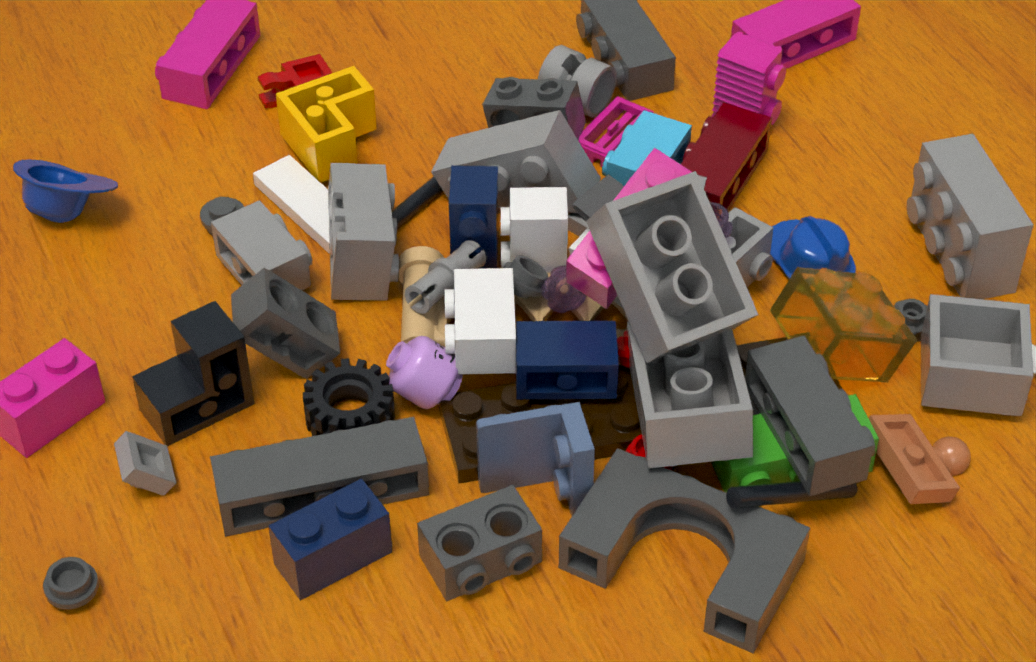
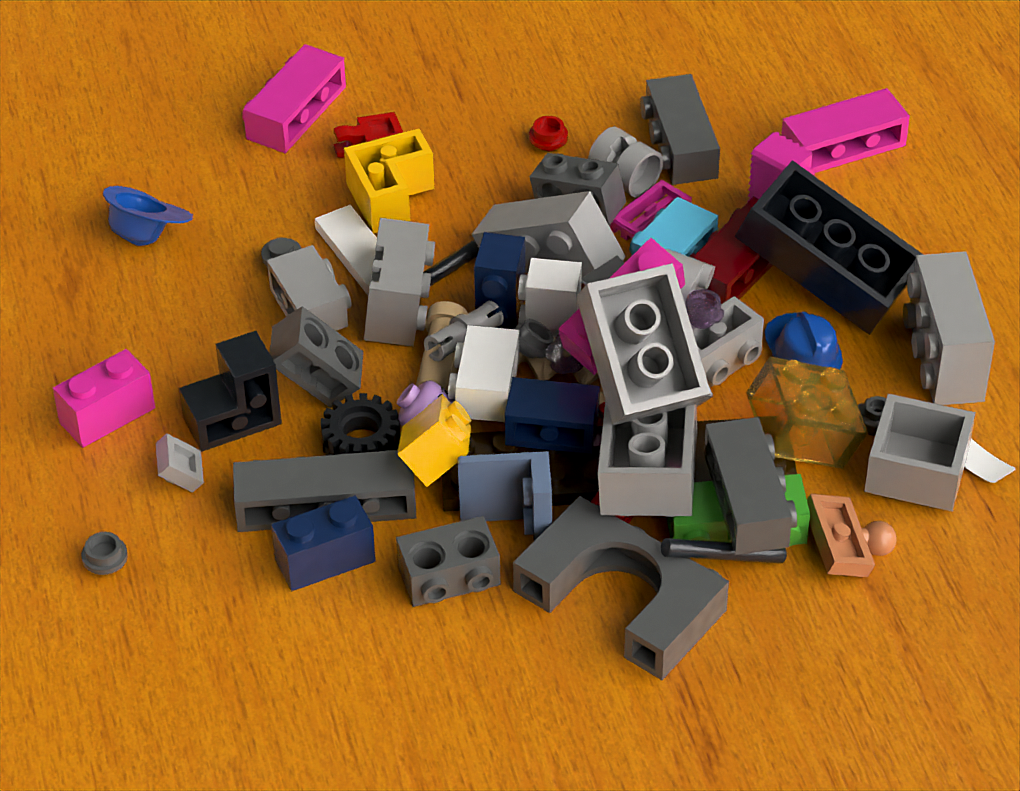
camera: 10 degrees right, 0 degrees up
none -> yellow brick [397,394,472,487]
none -> red plate [529,116,568,151]
none -> black brick [735,160,923,335]

